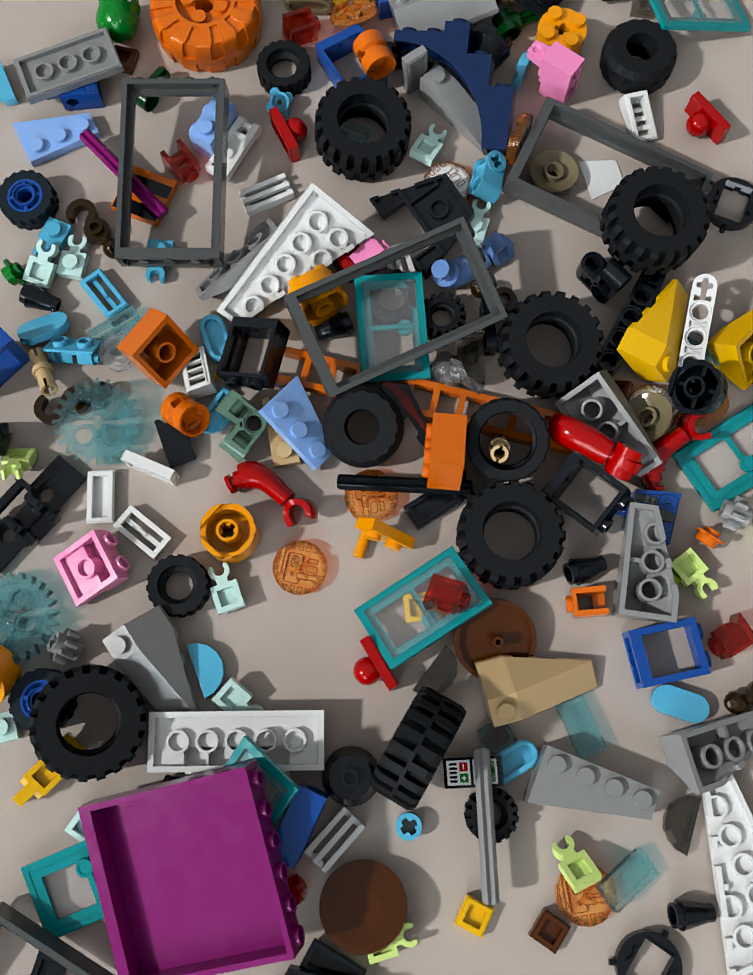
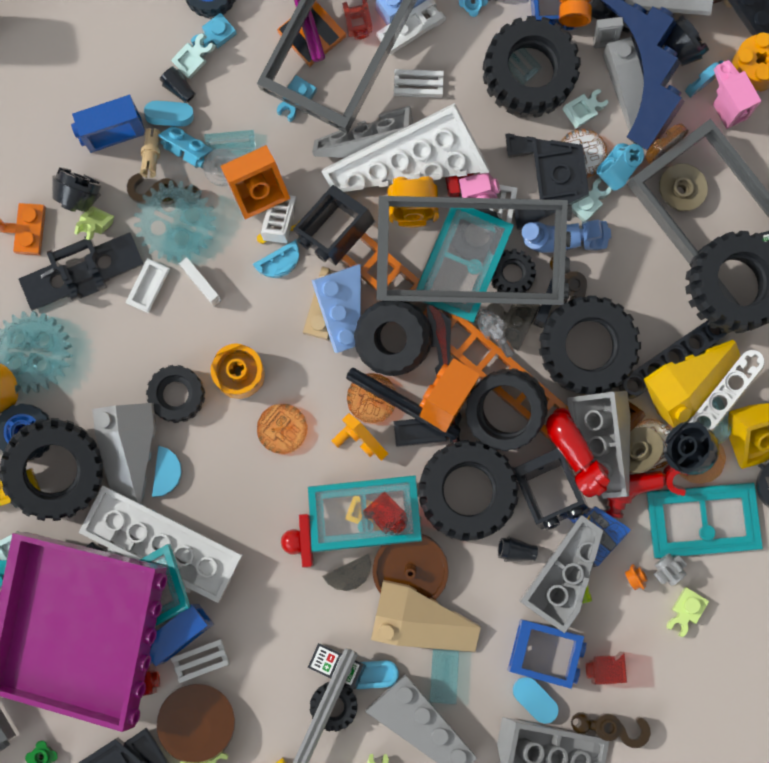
camera: 25 degrees right, 5 degrees up
green plate [1,259,27,286] -> none
light grey gear [47,628,84,666] -> none
bright pink plate [53,529,130,606] -> none
light aqua plate [56,235,90,281] -> none
dark brown piece [66,198,115,259] -> none
medium azure tile [79,268,131,323] -> none
white tile [113,505,174,561] -> none
black slope [154,419,197,468] -> none
orange wheel [160,392,210,437] -> none
medium azure tile [199,314,228,364] -> none
light aqua plate [208,562,246,615] -> none
light aqua plate [212,676,264,711] -> none
sand green piece [215,389,266,463] -> none
red piece [224,461,318,527] -> none
red tile [269,106,308,163] -> none
black cone [314,311,354,341] -> none
black cone [322,746,378,807] -> none
black tyre [369,687,466,810] -> none
medium azure bush [396,812,422,841] -> none
clear smoke tile [477,722,517,756] -> none
tan pin [488,434,510,463] -> none
dark green axle [492,8,541,41] -> none
orange window [565,585,609,619] -> none
black piece [576,252,633,304] -> none
white sticker [578,160,623,200] -> none
yellowish green plate [672,547,718,600] -> none

